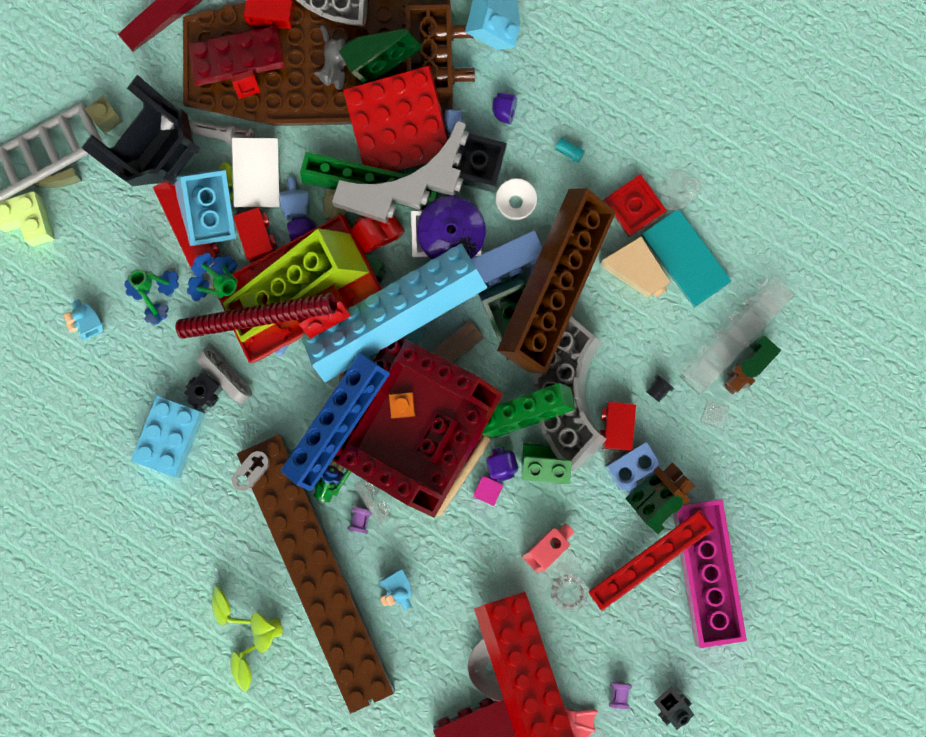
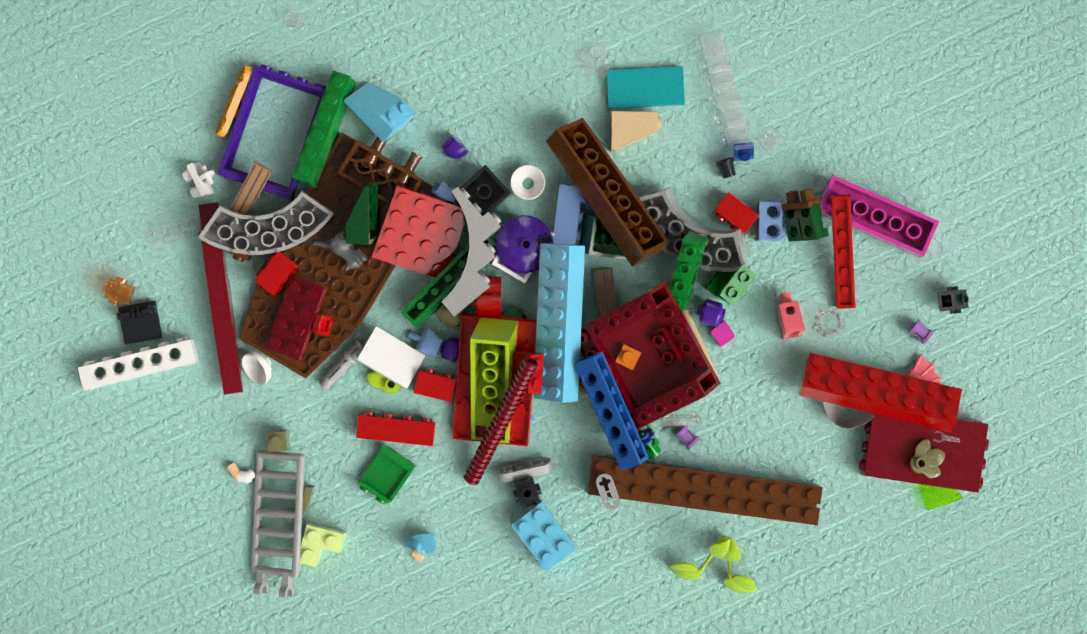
camera: 55 degrees left, 5 degrees up
black piece [81,75,201,186] -> none
plant [124,270,179,325] -> none
medium azure slope [175,169,236,246] -> none
plant [187,252,238,301] -> none
medium azure piece [378,569,412,610] -> none
teal pin [555,137,585,163] -> none
red plate [603,174,667,237] -> none
dark green hips [722,335,781,395] -> none
none -> arm [227,463,255,483]
none -> white piece [241,352,271,385]
none -> green panel [358,444,417,505]
none -> clear blue plate [733,142,754,161]

